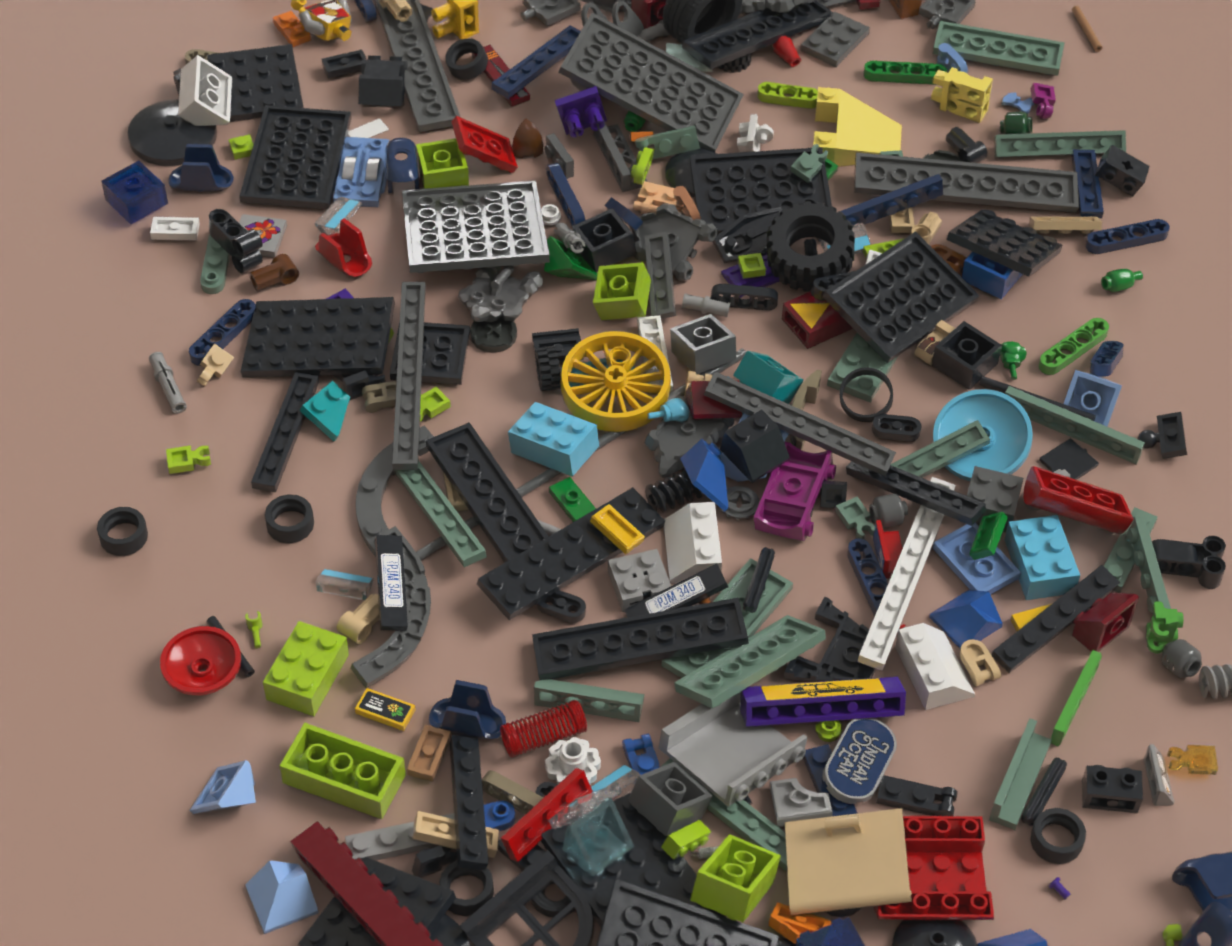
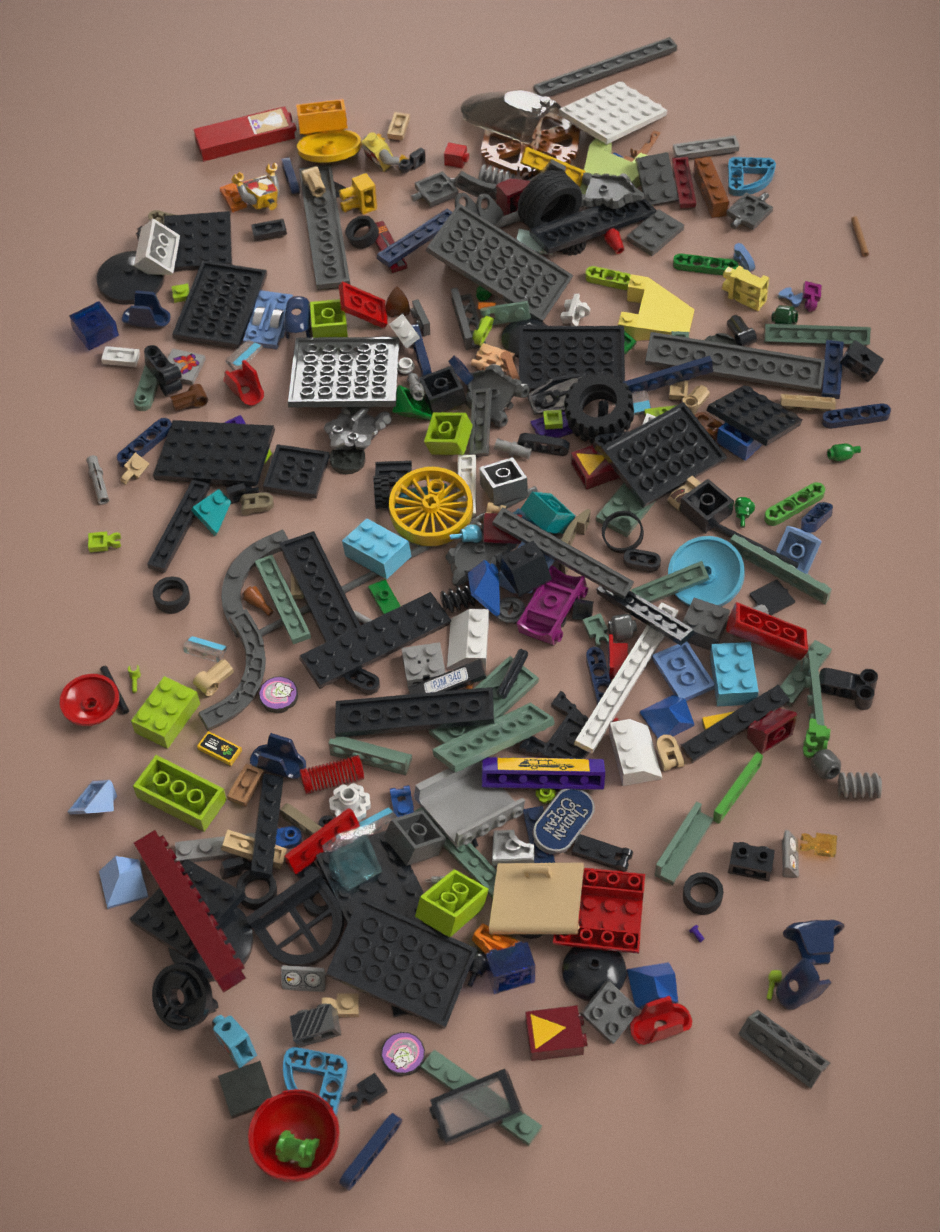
camera: 10 degrees right, 5 degrees up
black tyre [97,507,148,556] -> none
white sticker [348,119,389,138] -> none
black piece [358,55,408,106] -> none
tile [375,535,408,631] -> none
dark grey plate [392,282,426,470] -> none
lime plate [420,387,451,422] -> none
dark purple plate [555,86,607,138] -> none
yellow tile [590,504,645,554] -> none
lime piece [661,820,712,859] -> none
sand green plate [790,144,828,183] -> none
sand green plate [932,21,1065,76] -> none
green plate [969,512,1008,560] -> none
black axle [1022,757,1067,826] -> none
black plate [1137,412,1187,459] -> none
none -> dark orange cone [243,586,274,616]
none -> tile [259,676,298,713]
none -> white plate [389,314,420,348]

